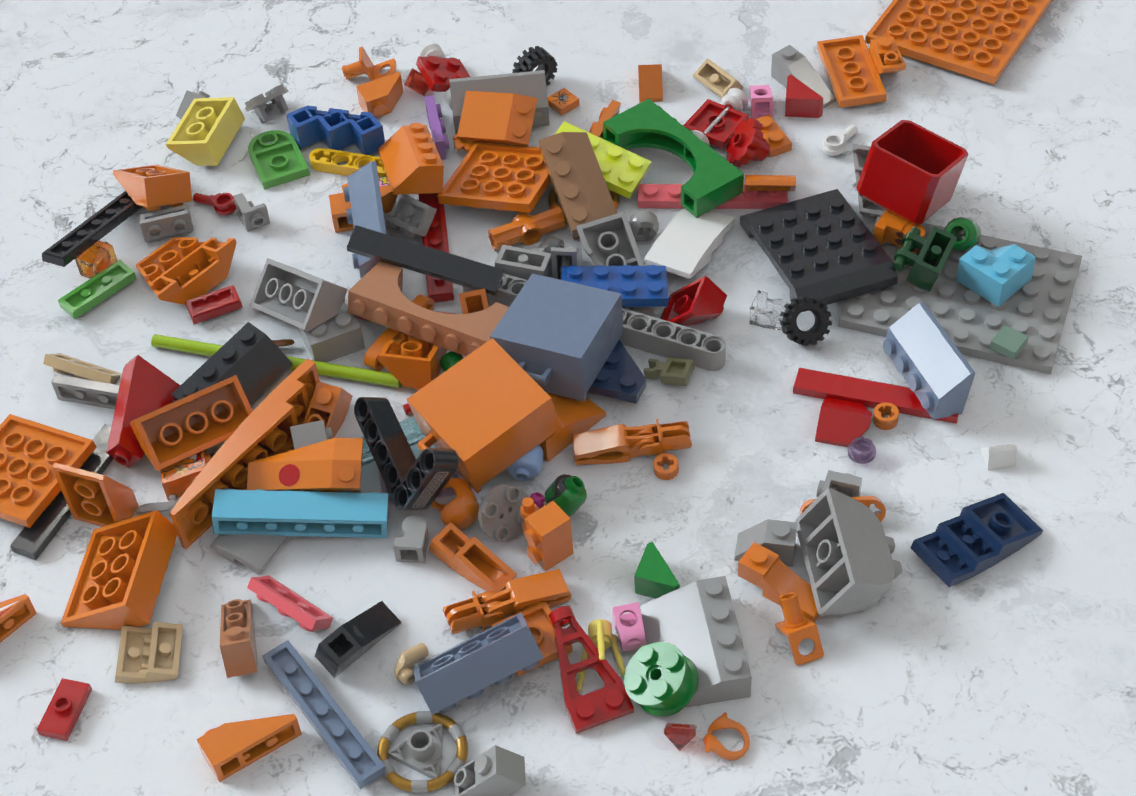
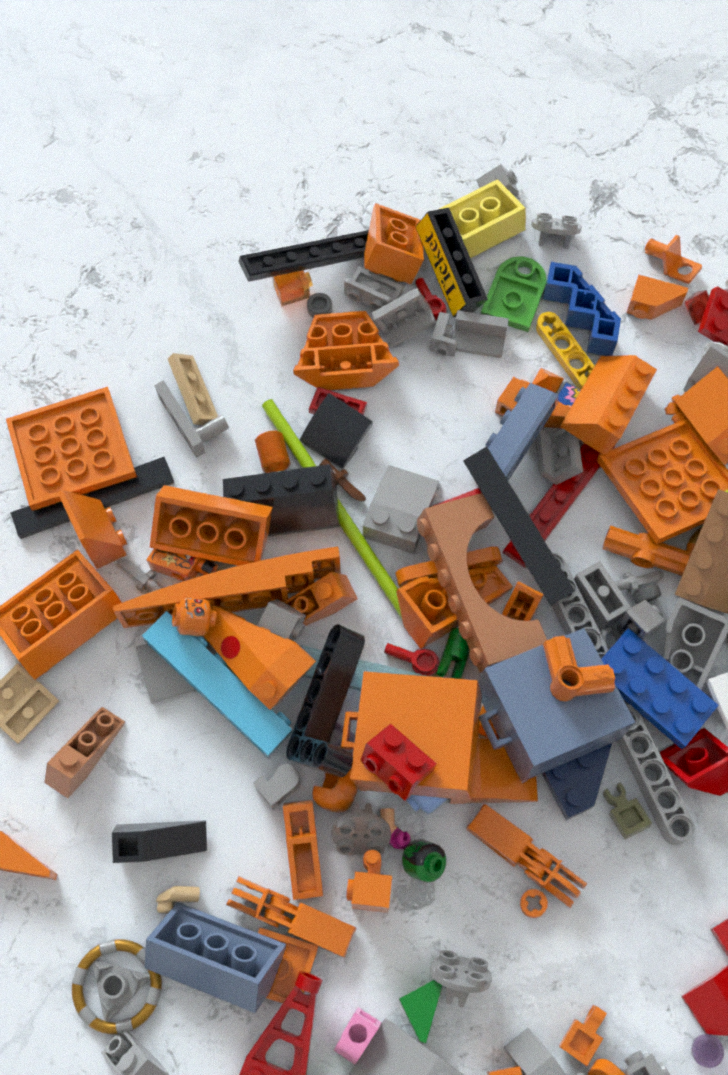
camera: 40 degrees right, 20 degrees up
bright green plate [58,260,137,320] -> none
red slope [106,355,180,468] -> none
coral plate [247,575,333,632] -> none
light grey slope [249,258,348,331] -> none
sand blue plate [262,640,386,789] -> none
medium lavender plate [424,95,450,160] -> none
light yellow plant [576,619,625,692] -> none
none -> orange head [172,597,216,637]
none -> orange piece [255,431,291,473]
none -> black slope [299,393,373,470]
none -> dark grey tile [307,293,332,318]
none -> red bracket [361,724,437,801]
none -> light grey bracket [372,288,436,347]
none -> black brick [415,207,488,318]
none -> light grey plate [430,950,492,1007]
none -> light grey panel [453,310,509,358]
none -> orange piece [543,636,615,702]
none -> orange plate [559,1005,607,1066]

